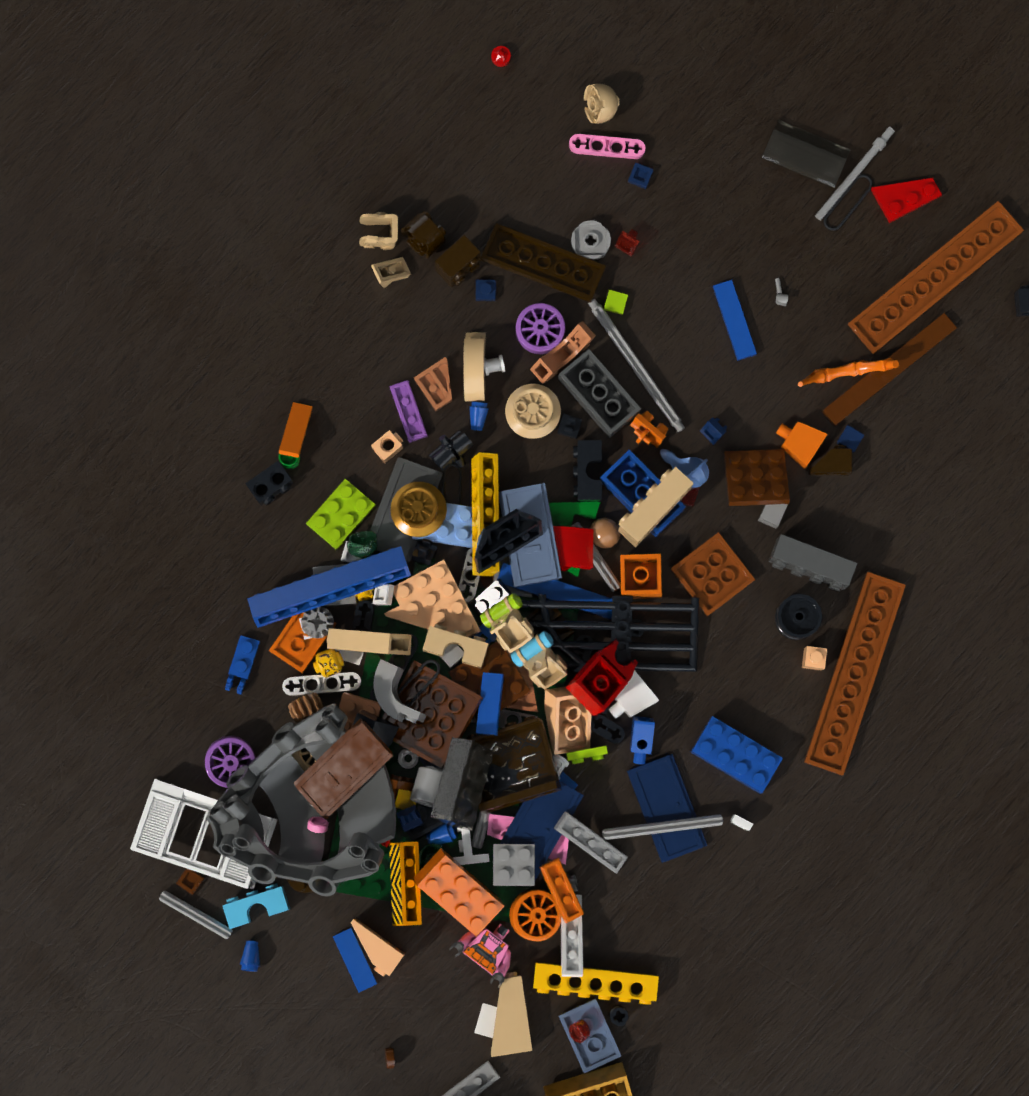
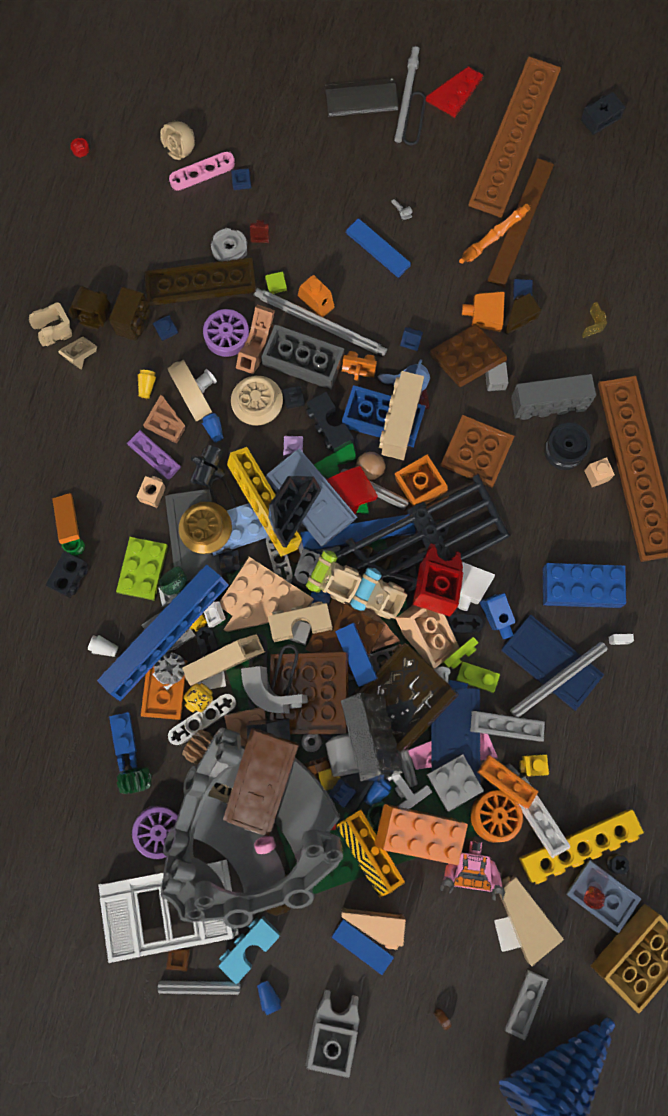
camera: 25 degrees left, 5 degrees down
none -> white cone [88,635,119,657]
none -> dark green gear [117,767,152,794]
none -> yellow cone [138,370,156,398]
none -> lavender bracket [283,436,303,460]
none -> orange torso [298,275,334,317]
none -> light grey brick [305,989,359,1078]
none -> lime plate [456,662,500,693]
none -> yellow bracket [519,755,549,777]
none -> clear yellow bracket [582,302,607,338]

